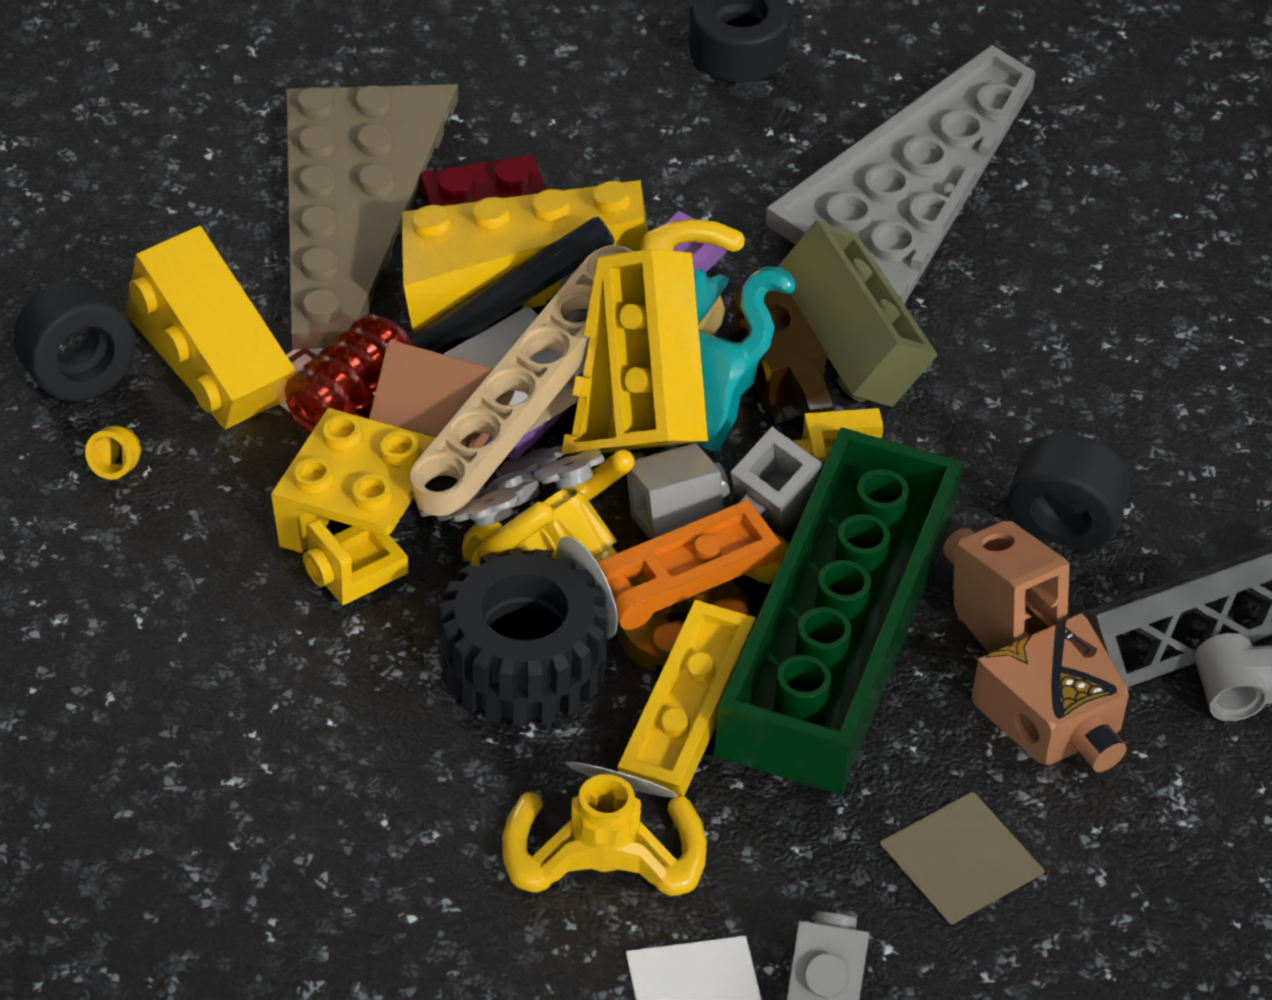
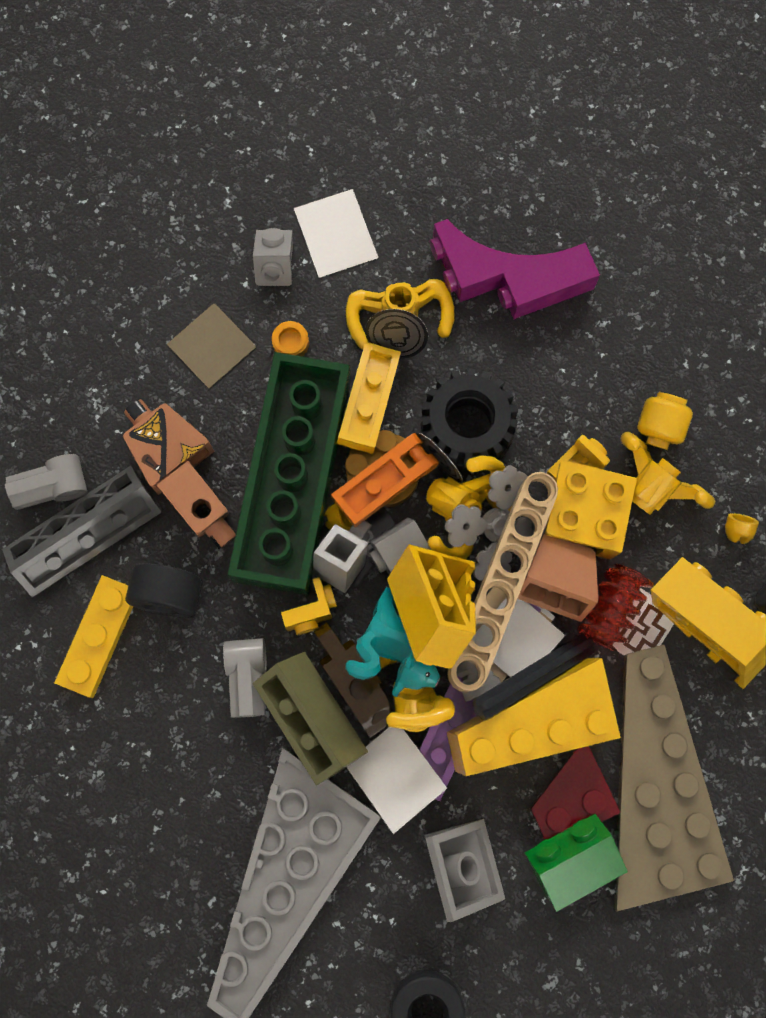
camera: 175 degrees right, 30 degrees up
none -> yellow plate [54,575,133,698]
none -> light grey piece [223,638,267,718]
none -> light orange tile [272,321,309,357]
none -> white sticker [347,727,447,834]
none -> light grey slope [424,819,505,922]
none -> magenta arch [429,219,600,319]
none -> green brick [524,814,628,912]
none -> yellow piece [620,432,715,515]
none -> yellow head [637,392,693,450]

